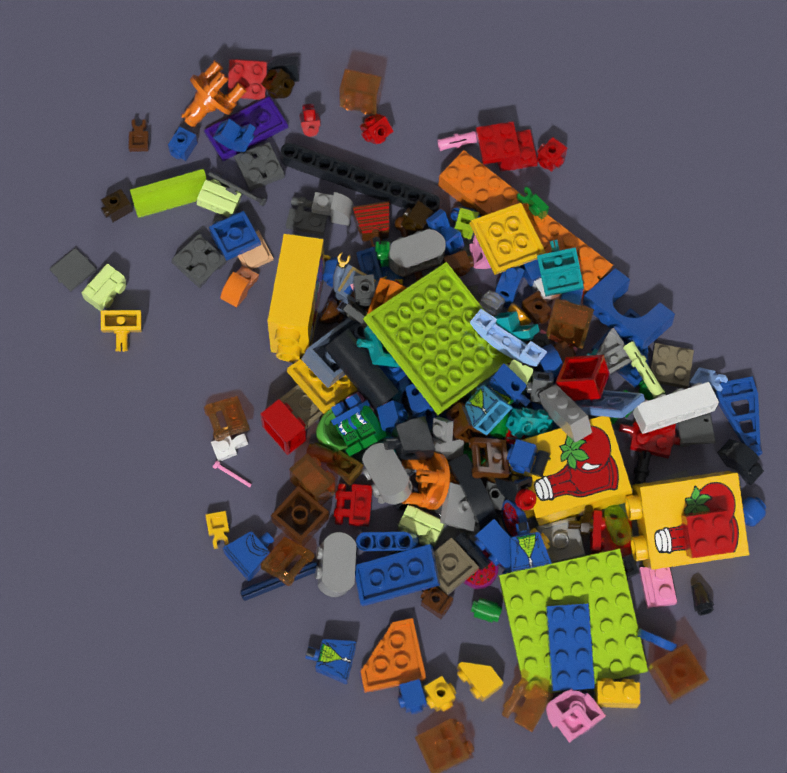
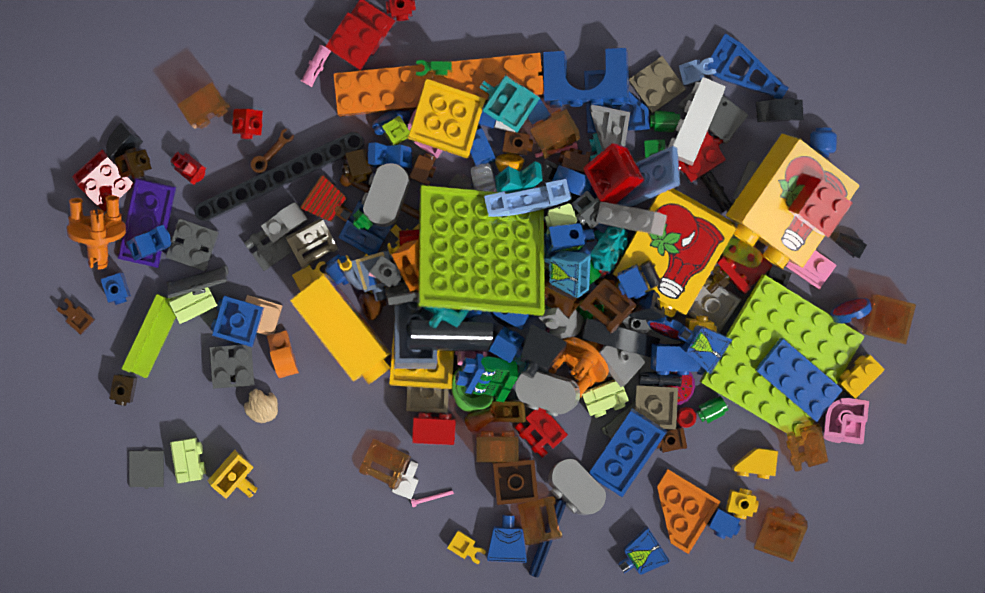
camera: 45 degrees left, 20 degrees up
blue beam [356,532,419,551] -> none
red tile [515,489,537,510] -> none
yellowish green pin [623,341,665,399] -> none
none -> tan hair [244,389,278,423]
none -> reddish brown brick [251,128,294,173]
none -> dark tan plate [285,218,339,269]
none -> red plate [676,407,697,428]

